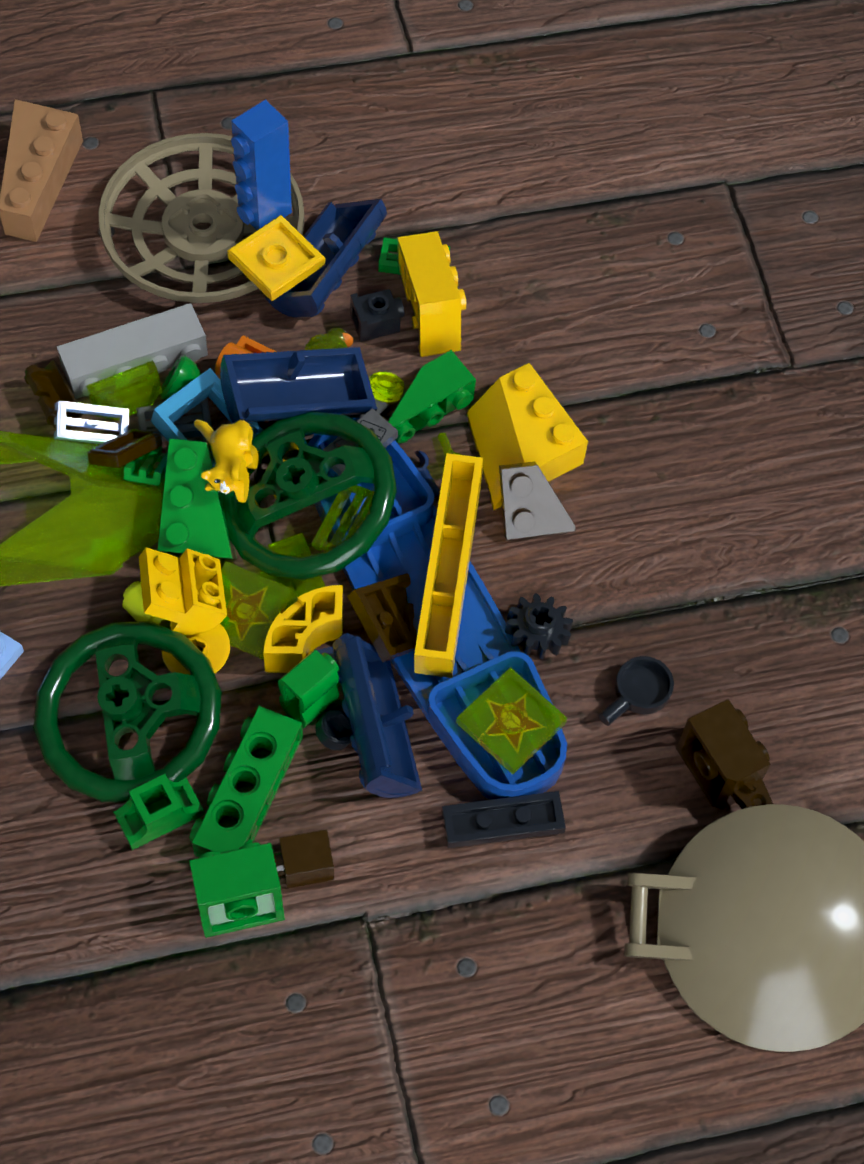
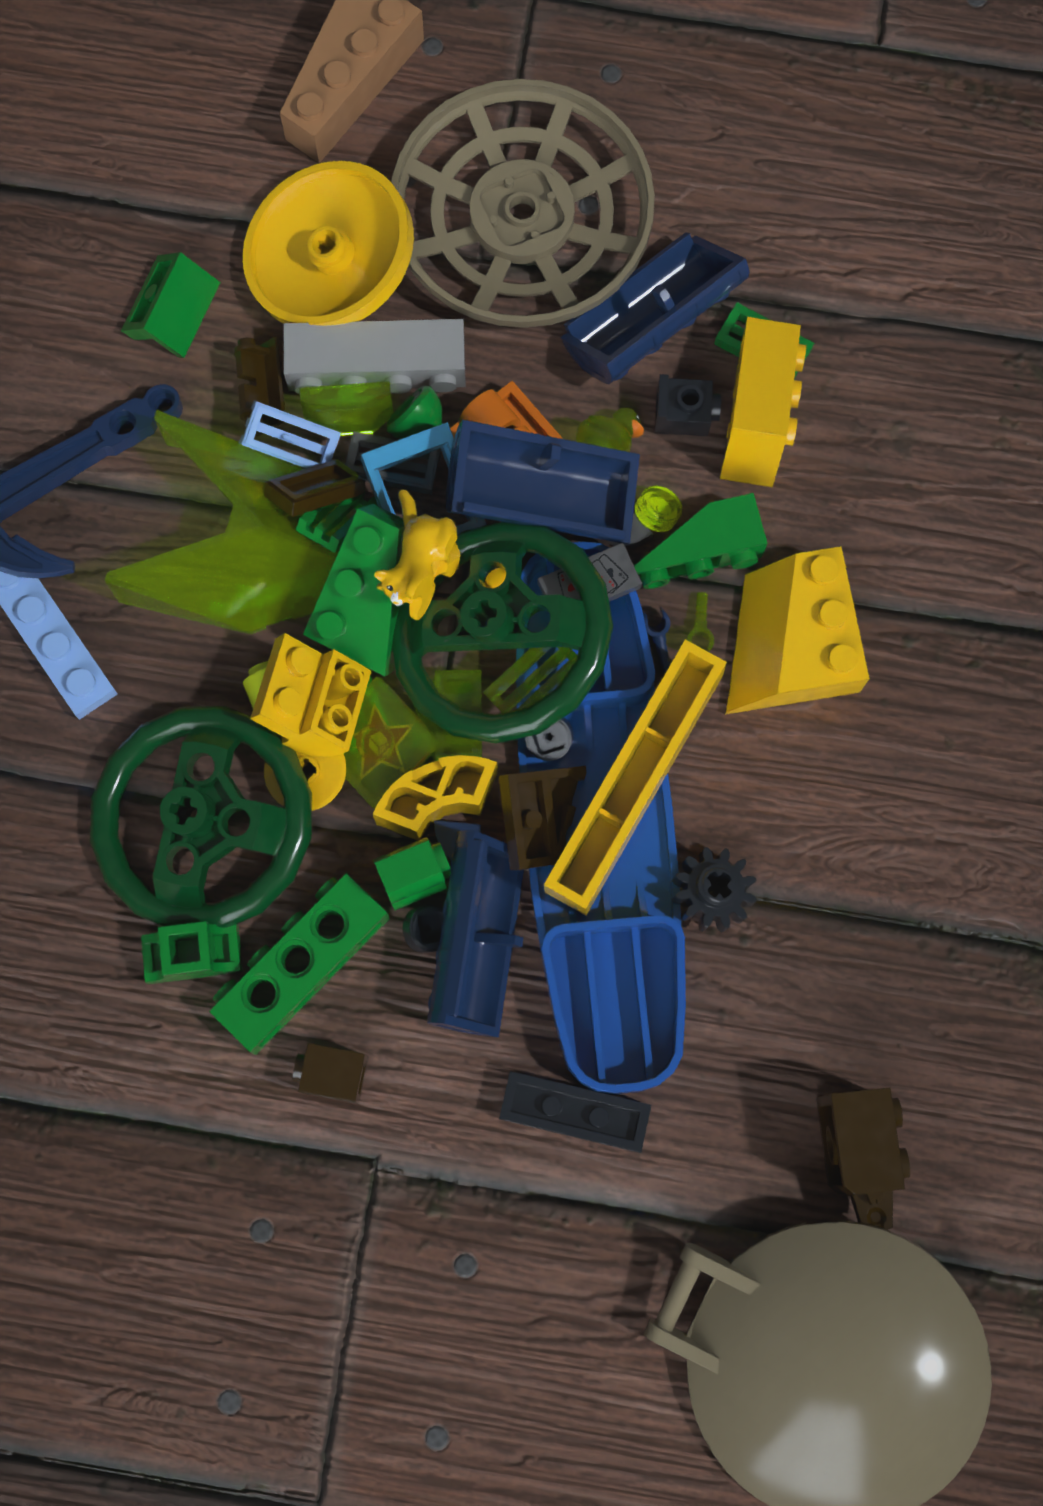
camera: 25 degrees right, 15 degrees up
green slope [189,843,285,938] -> none
yellow tile [227,215,325,301] -> none
blue brick [231,99,292,230] -> none
clear neon green tile [456,667,567,775] -> none
wing [499,461,576,540] -> none
black piece [599,656,674,726] -> none
none -> yellow dish [243,161,414,326]
none -> black tile [525,717,573,761]

